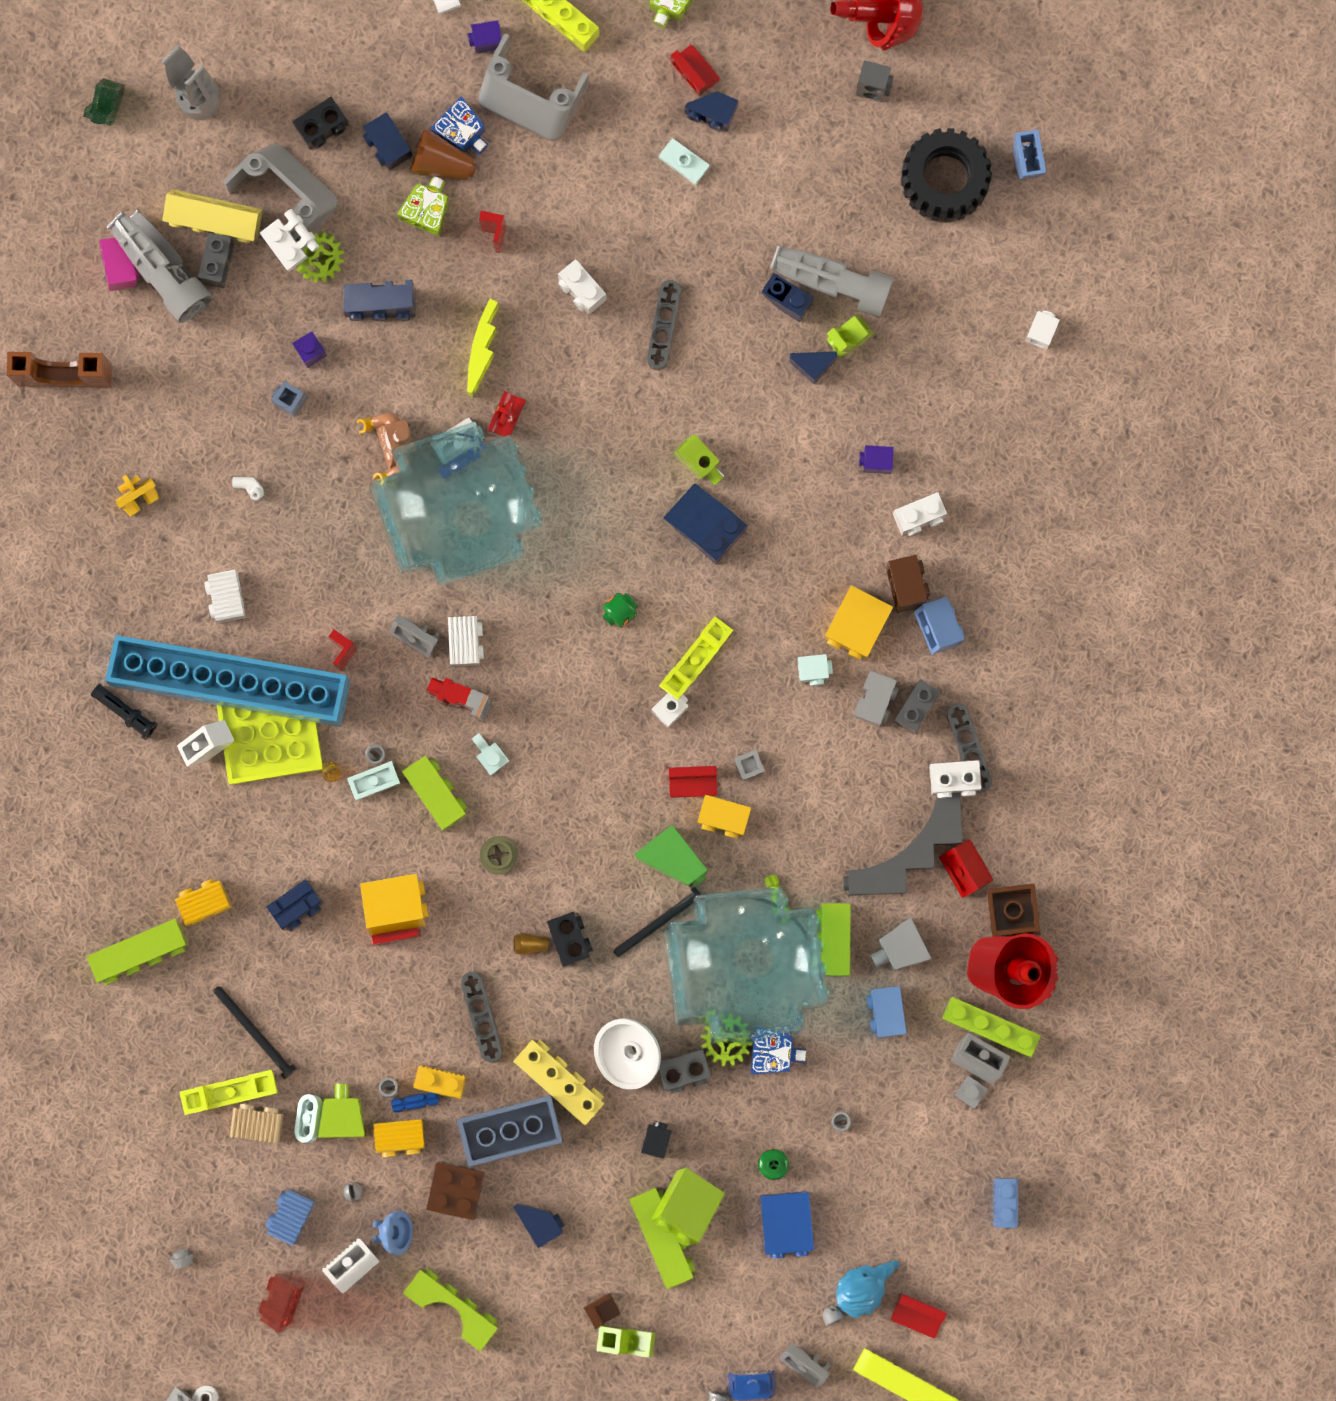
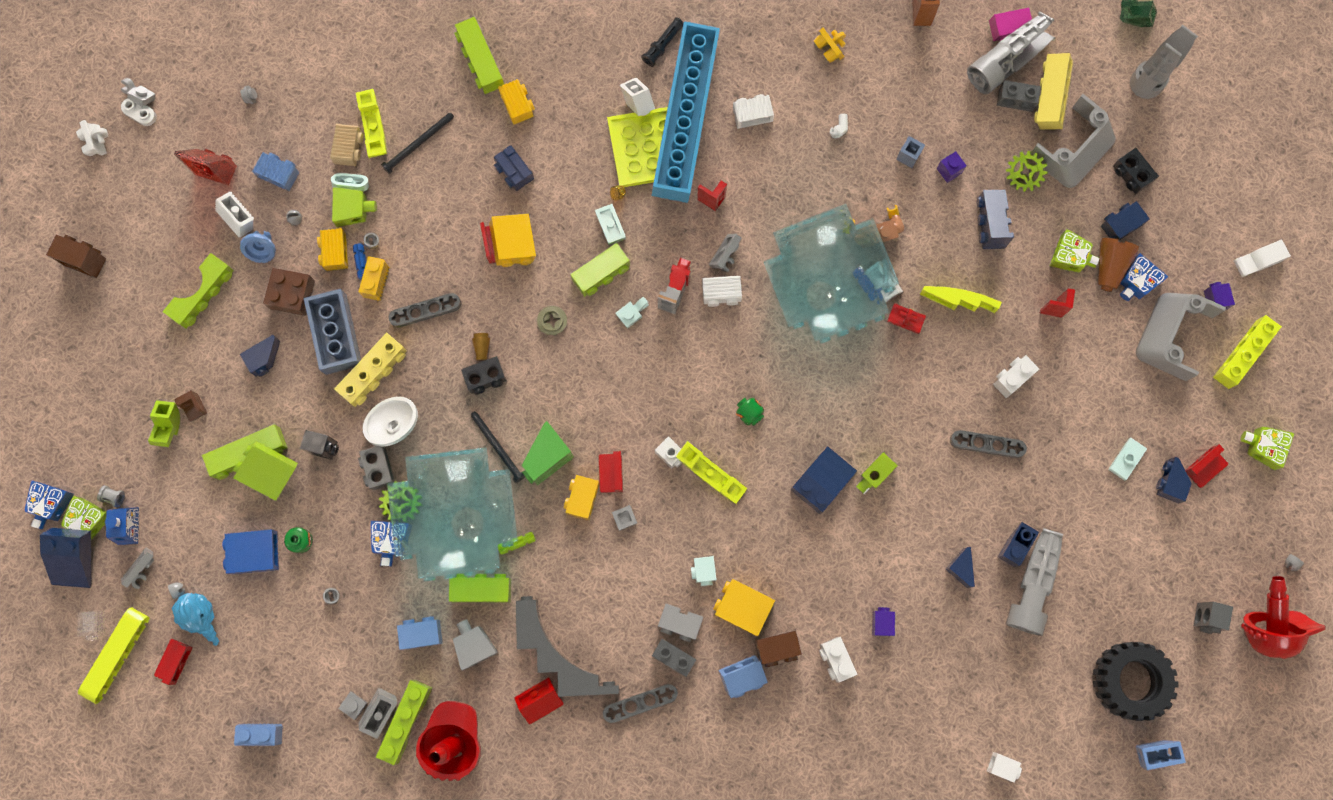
camera: 90 degrees right, 5 degrees down
white plate [260,209,319,271] -> none
light grey hinge [365,744,385,764] -> none
lime brick [826,315,874,358] -> none
white brick [929,760,981,798] -> none
reddish brown brick [987,883,1041,936] -> none

